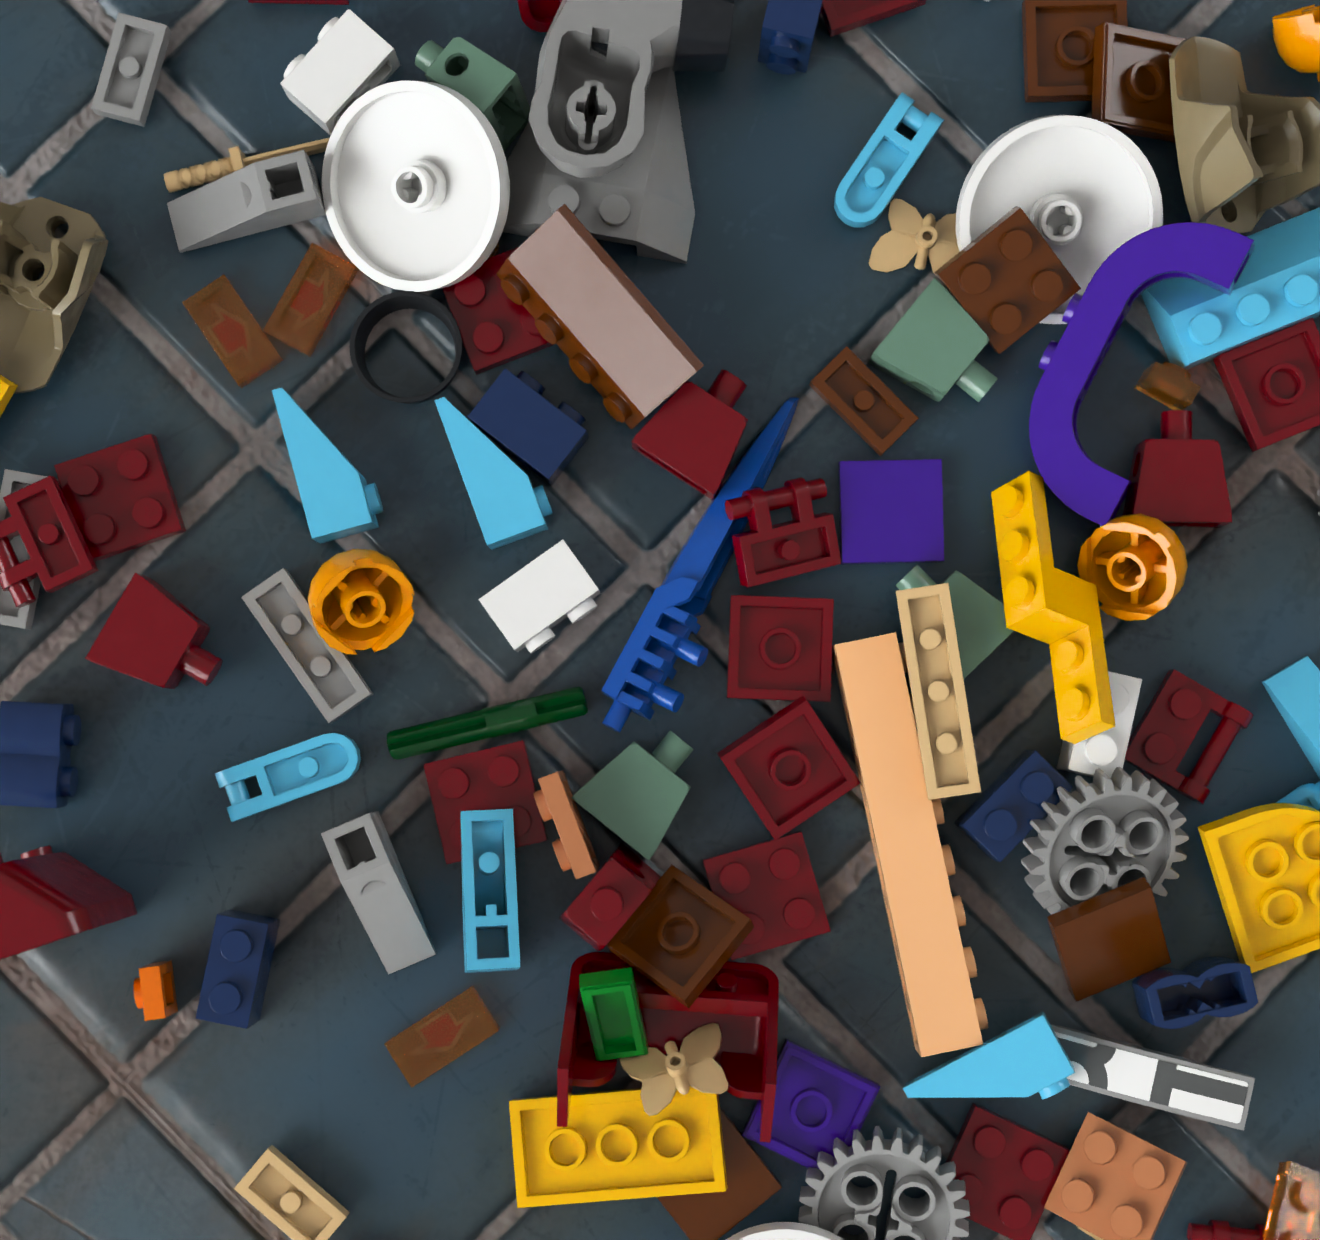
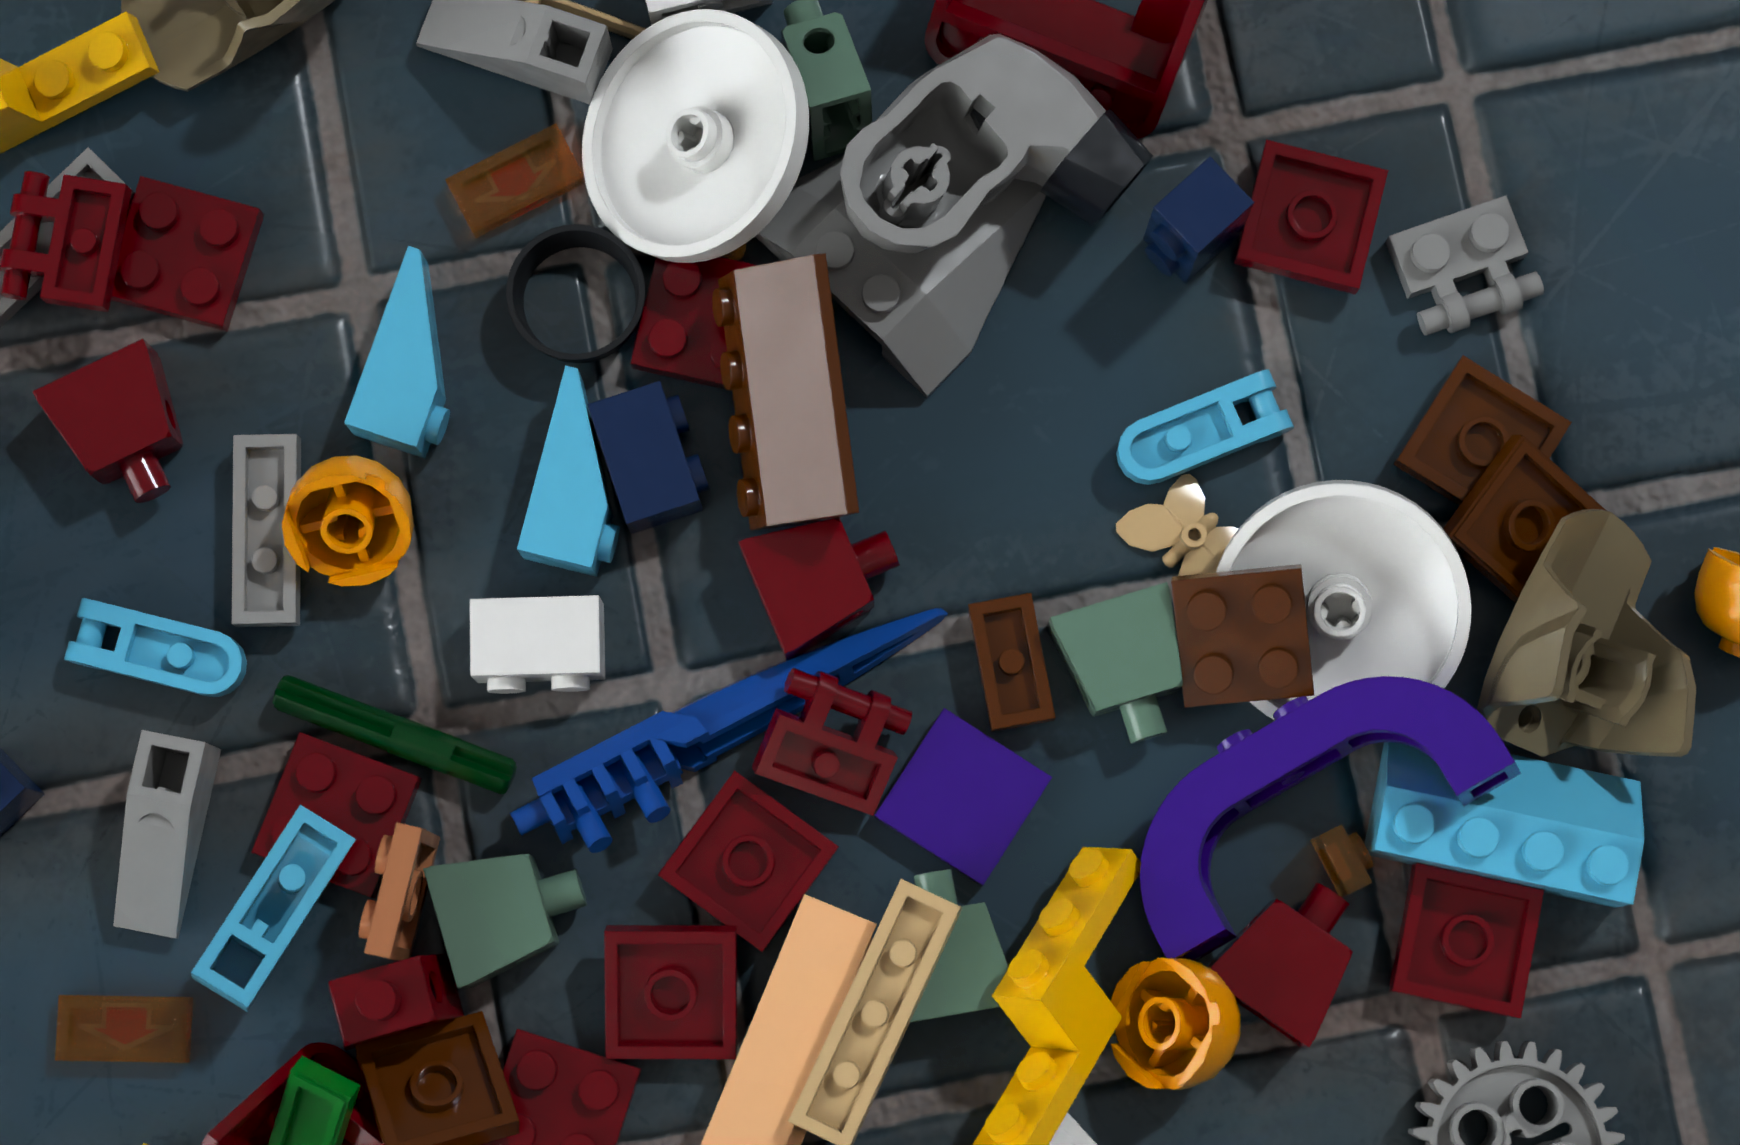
camera: 30 degrees right, 5 degrees down
clear orange tile [182,274,283,388] -> none

